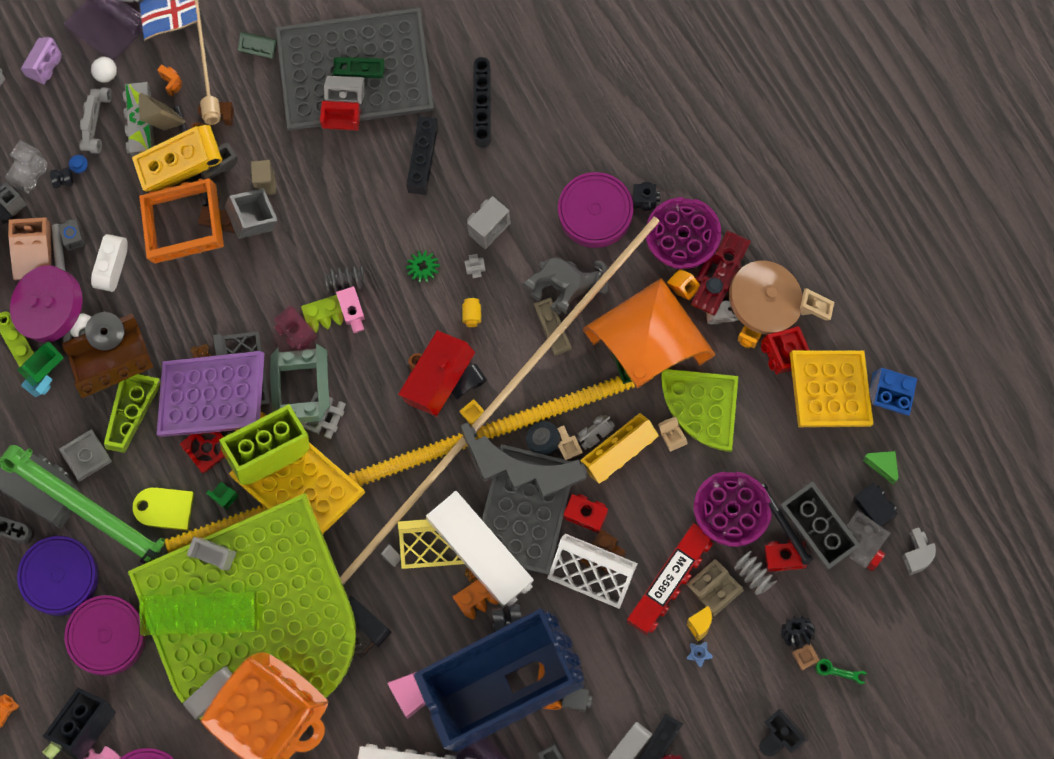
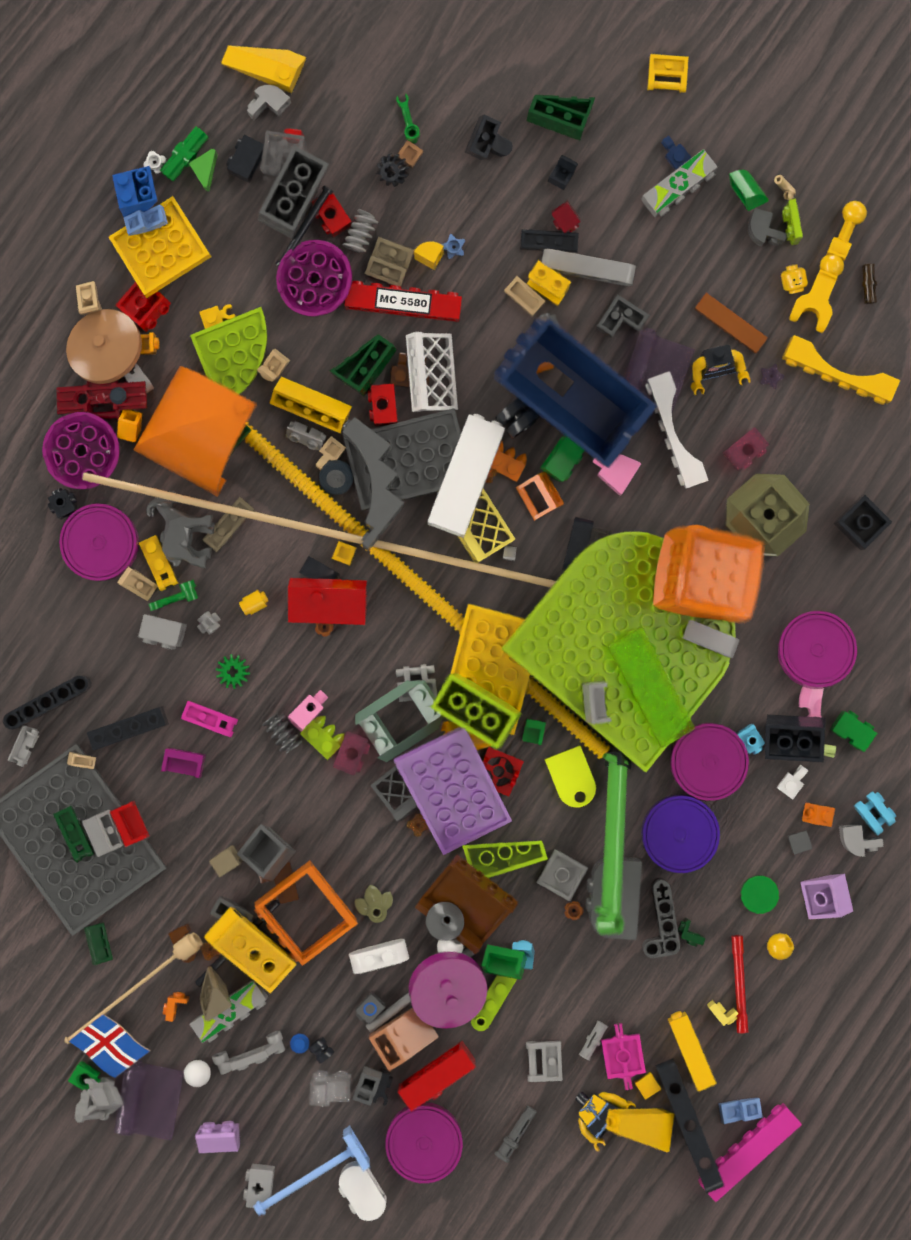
camera: 120 degrees left, 15 degrees up
none -> light grey hinge [8,725,39,767]
none -> tan piece [67,752,96,769]
none -> tan slope [117,567,158,601]
none -> medium blue slope [124,204,168,236]
none -> yellow plate [139,535,178,591]
none -> white plate [144,151,166,174]
none -> green brick [148,579,198,611]
none -> green piece [160,126,209,182]
none -> magenta panel [161,748,206,778]
none -> dark pink plate [181,701,238,738]
none -> yellow plate [199,304,236,329]
none -> yellow wedge [221,46,306,93]
none -> dark green wedge [329,334,397,397]
none -> olive plate [355,885,393,923]
none -> tan tile [504,276,545,317]
none -> orange tile [516,472,564,521]
none -> yellow panel [527,260,571,306]
none -> green brick [540,437,584,482]
none -> dark orange plate [564,901,583,920]
none -> medium azure brick [736,724,765,755]
none -> white plate [777,765,808,799]

